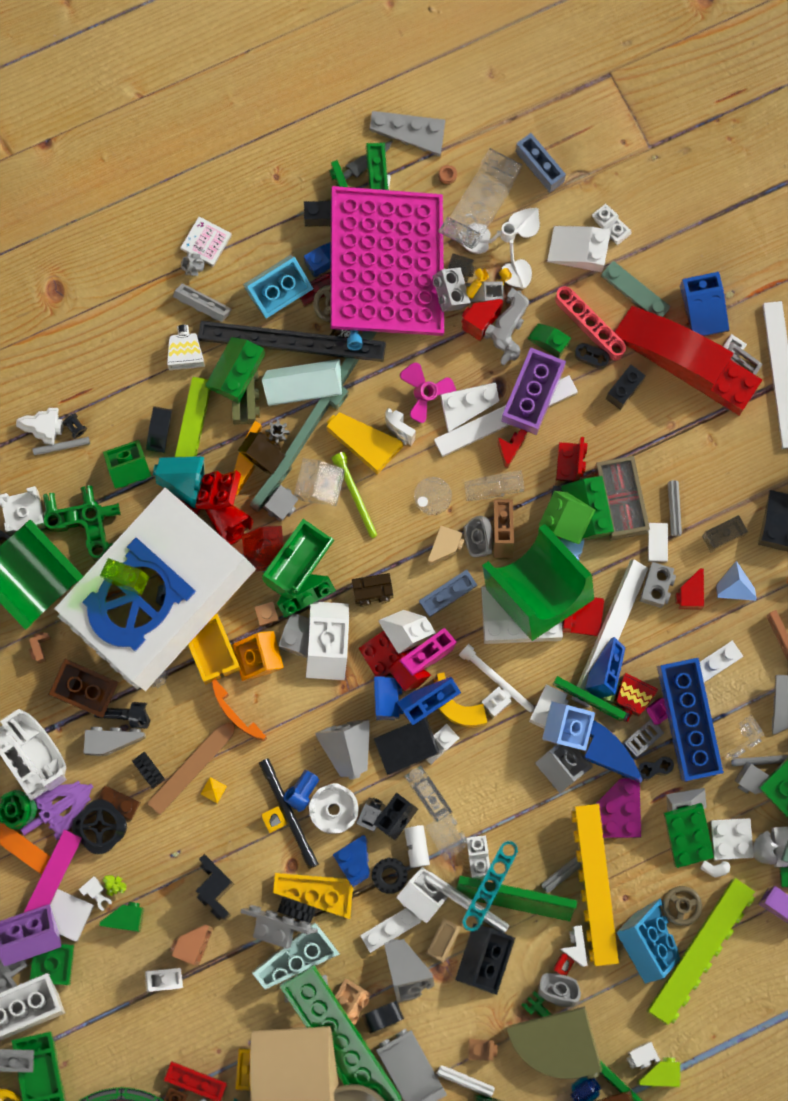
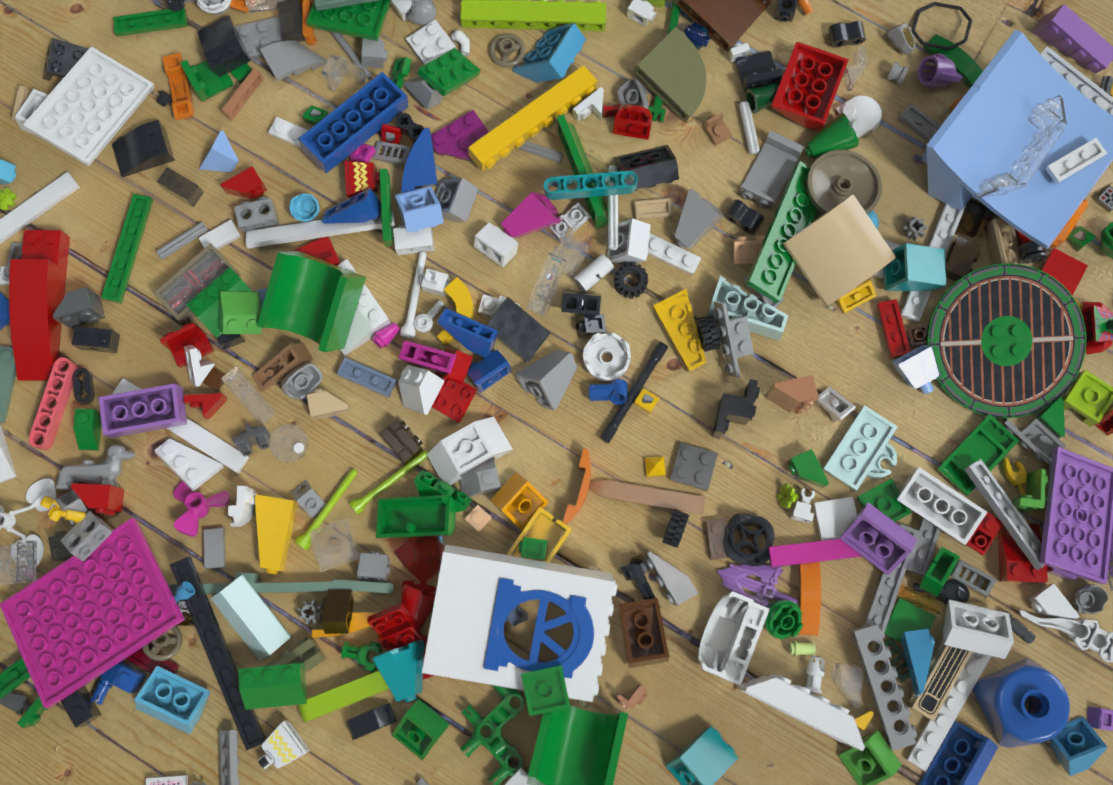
camera: 115 degrees left, 0 degrees up
clear neon green brick [100,558,149,595] -> none
blue wing [333,835,370,887] -> none
none -> dark grey slope [53,287,105,329]
none -> blue pin [90,678,113,705]
none -> green plate [101,194,153,304]
none -> white slope [184,345,215,386]
none -> reddish brown tile [202,367,228,392]
none -> light grey tile [204,528,226,569]
none -> flat silver hips [232,423,272,457]
none -> medium azure hair [289,193,320,222]
none -> light grey bracket [291,480,326,518]
none -> green slope [302,105,329,126]
none -> green connector [341,641,382,671]
none -> lime piece [349,451,428,515]
none -> dark pink cone [371,322,400,349]
none -> red slope [381,124,403,145]
none -> green plate [391,57,412,89]
none -> white plate [414,300,445,333]
none -> white brick [474,223,518,267]
none -> dark pink slope [501,192,562,238]
none -> green bracket [518,537,548,560]
none -> green plate [521,665,570,716]
none -> red slope [613,104,652,140]
none -> dark grey plate [670,443,718,491]
none -> light aqua plate [823,405,898,491]
none -> torso [892,345,939,394]

